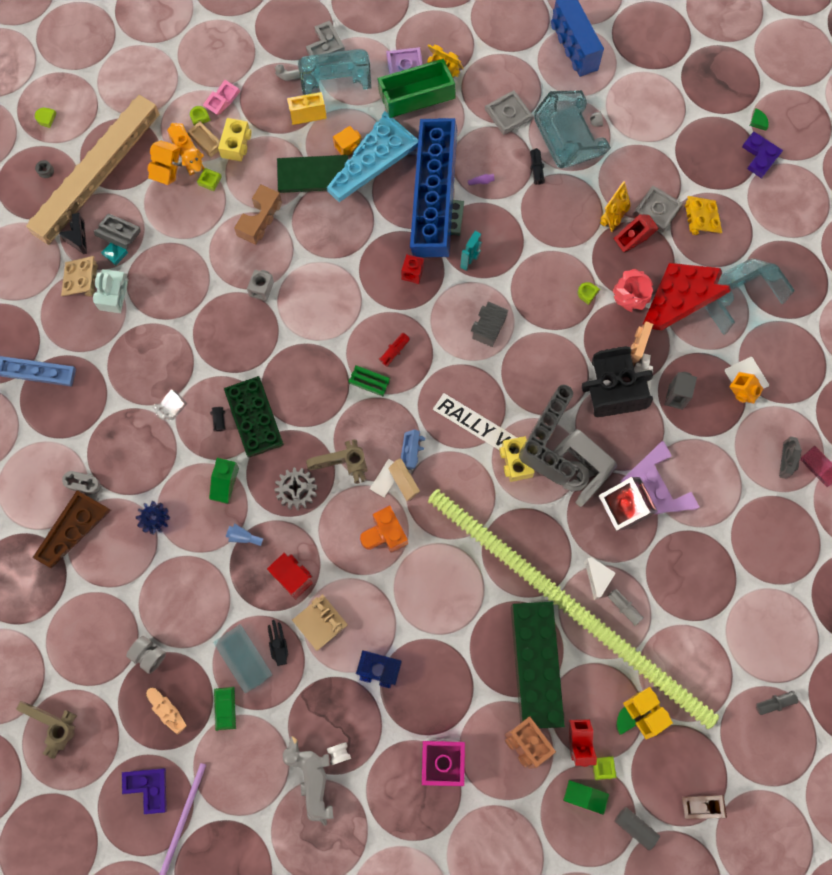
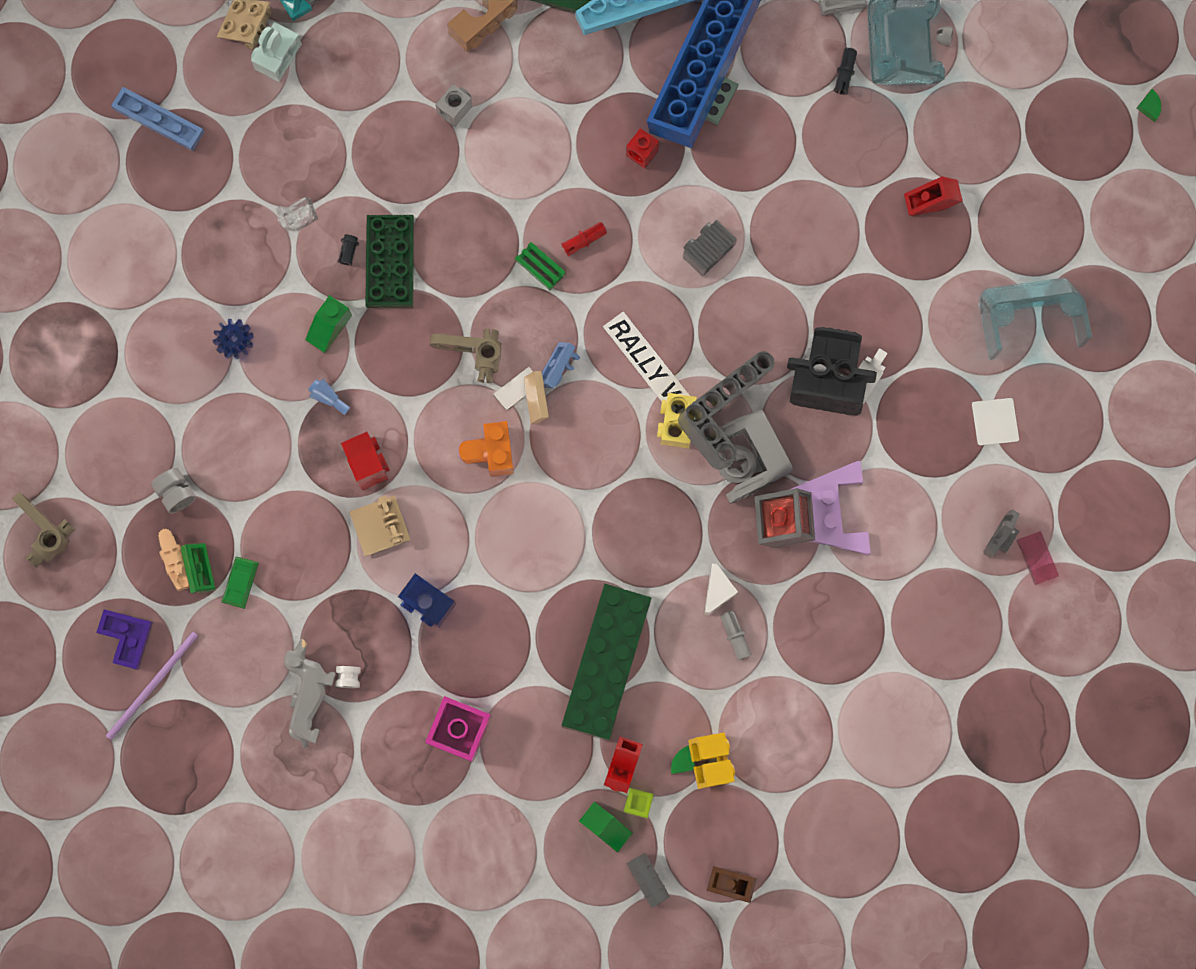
camera: 20 degrees right, 5 degrees up
reddish brown wing [32,490,111,568] -> none
light grey beam [62,471,101,495] -> none
clear light blue piece [213,624,273,694] -> none
black piece [268,620,289,666] -> none
light grey gear [274,467,317,510] -> none
yellowish green piece [428,489,719,729] -> none
teal plate [460,231,482,271] -> none
medium lavender piece [468,174,495,185] -> none
nougat bracket [504,717,556,769] -> none
lime tile [577,282,600,305] -> none
yellow hinge [600,181,631,232] -> none
coral hair [613,269,653,312] -> none
light nougat plate [631,322,653,366] -> none
light grey tile [633,186,683,233] -> none
red wing [643,263,731,331] -> none
dark grey brick [664,372,697,410] -> none
yellow hinge [685,196,722,235] -> none
light orange brick [729,372,763,404] -> none
dark purple plate [742,131,783,179] -> none
dark grey axle [756,691,798,715] -> none
none -> green tile [180,543,216,594]

